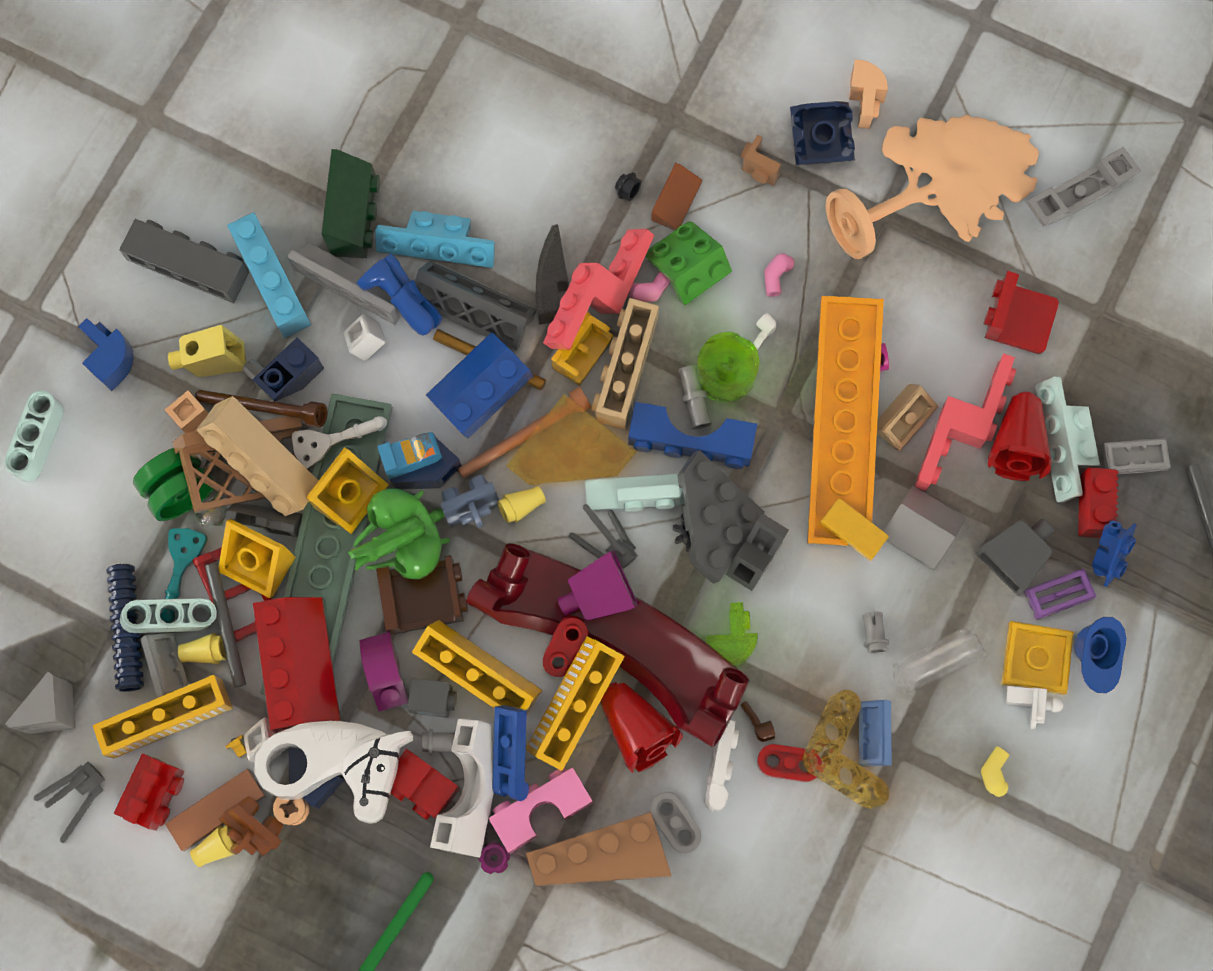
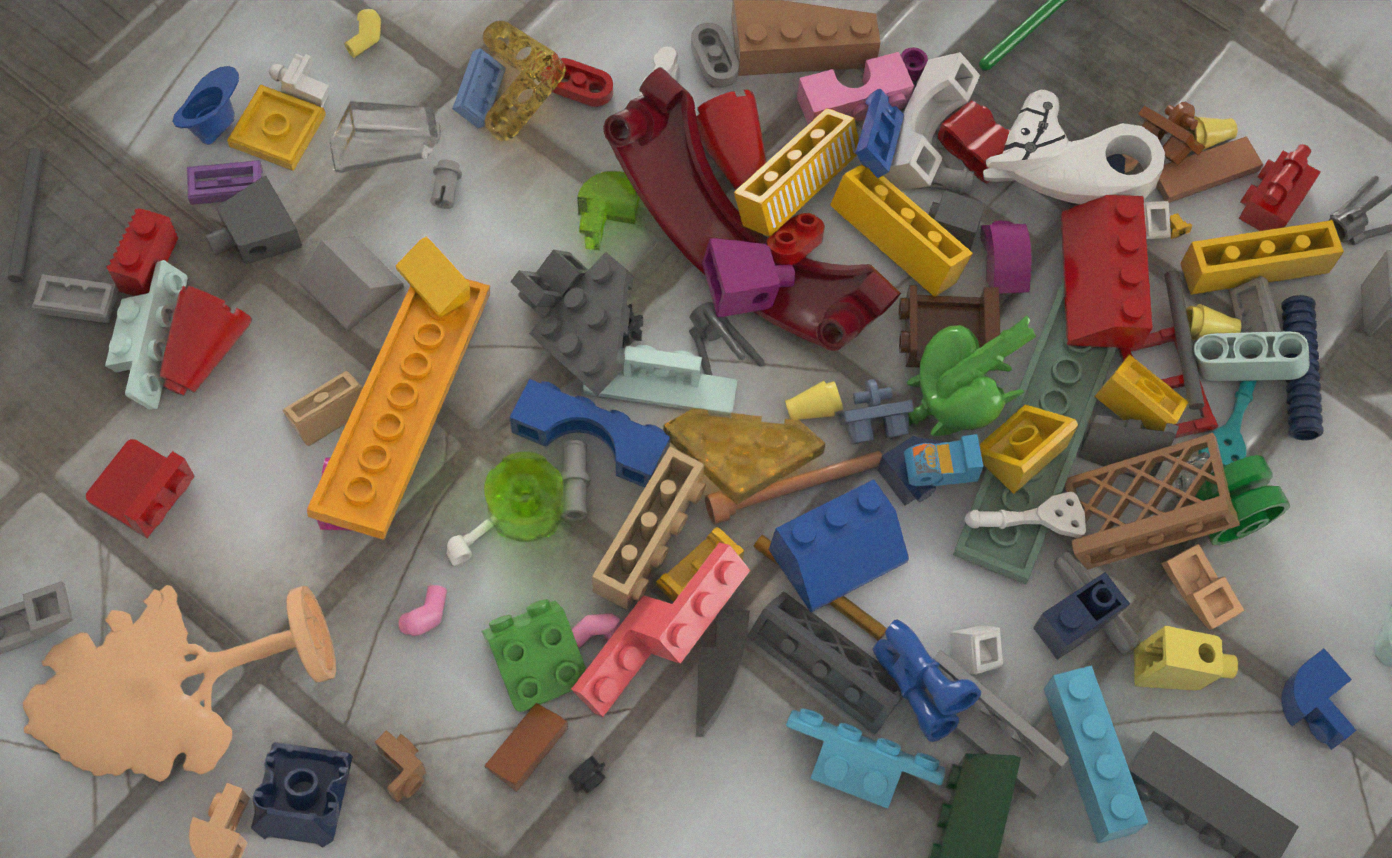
camera: 175 degrees left, 10 degrees down
reddish brown piece [195,390,328,428] -> none
tan brick [196,396,319,516] -> none
reddish brown hand [740,701,775,742] -> none
coral bracket [914,353,1017,492] -> none
blue hinge [1092,521,1137,587] -> none

